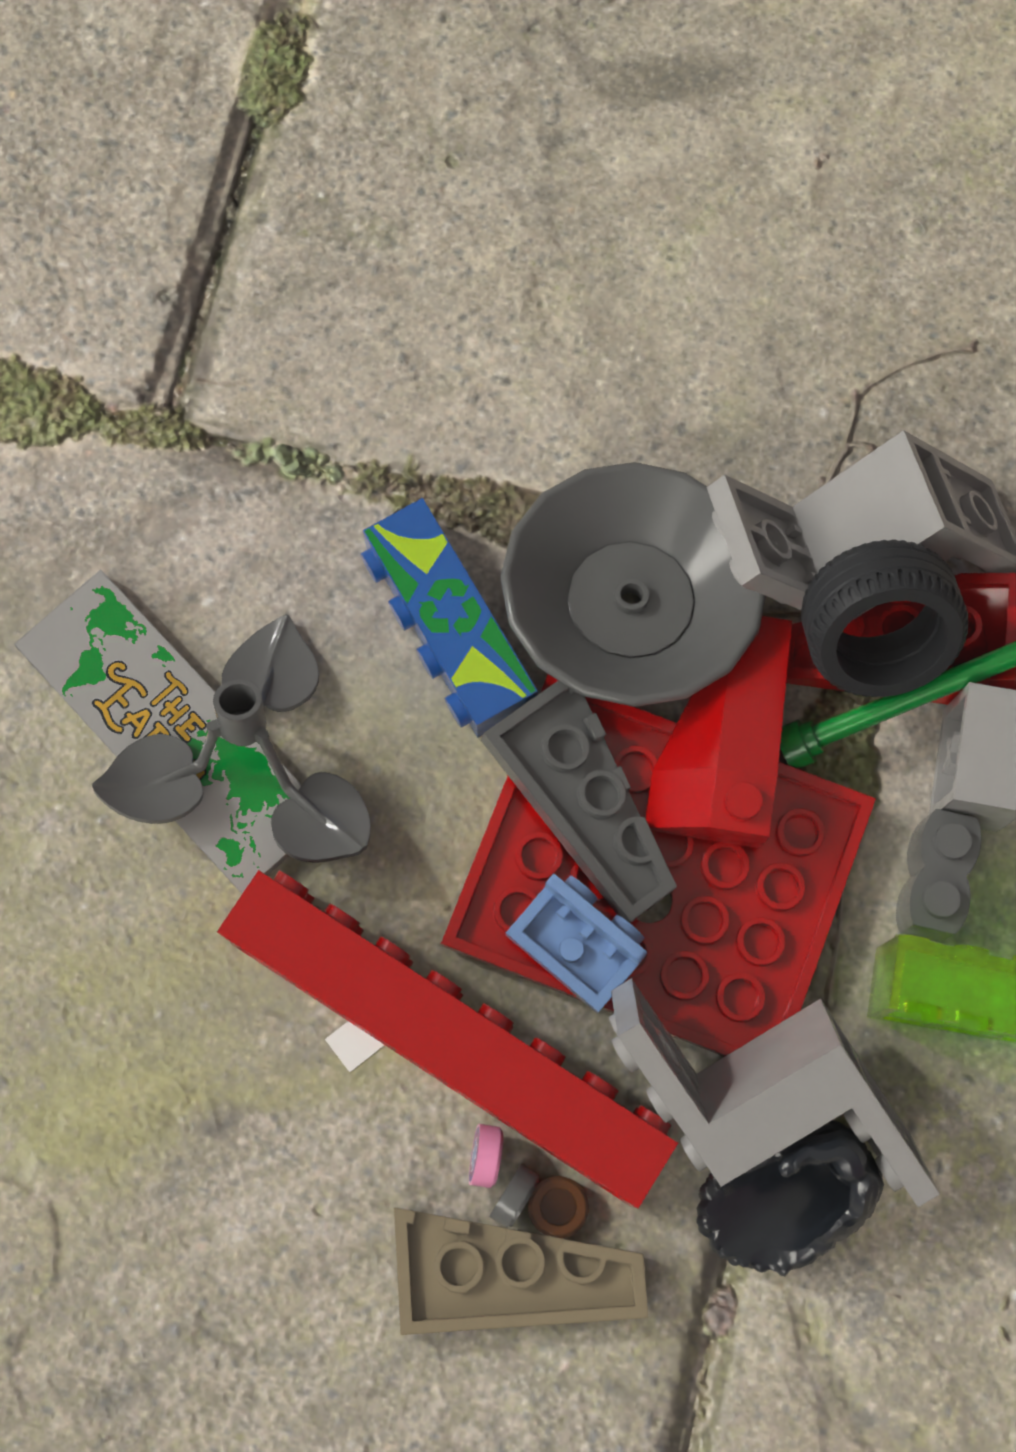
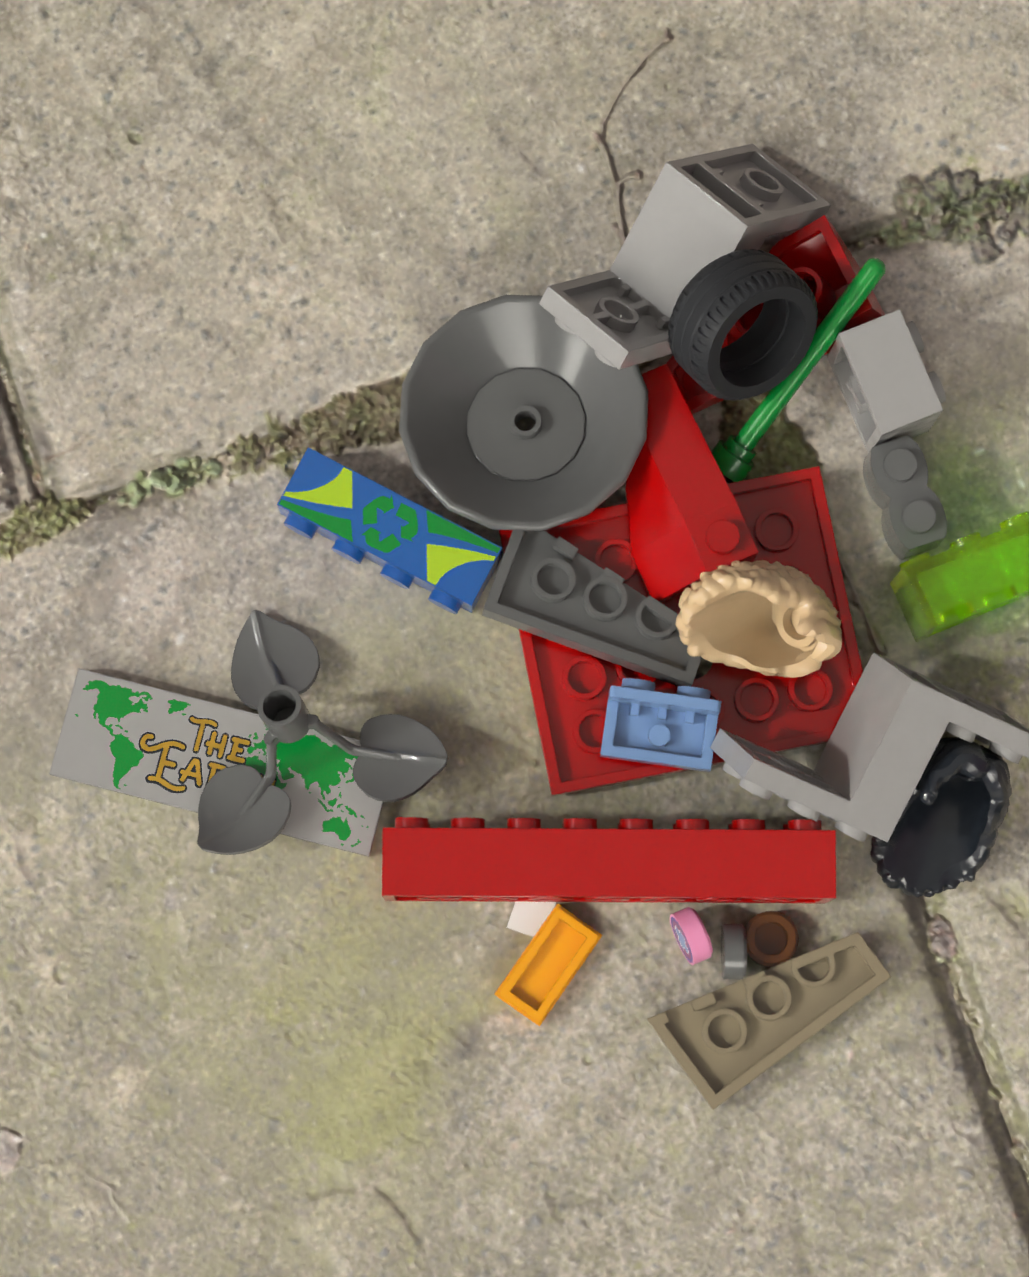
camera: 35 degrees left, 5 degrees up
none -> light orange tile [493,903,603,1027]
none -> tan hair [675,560,842,678]

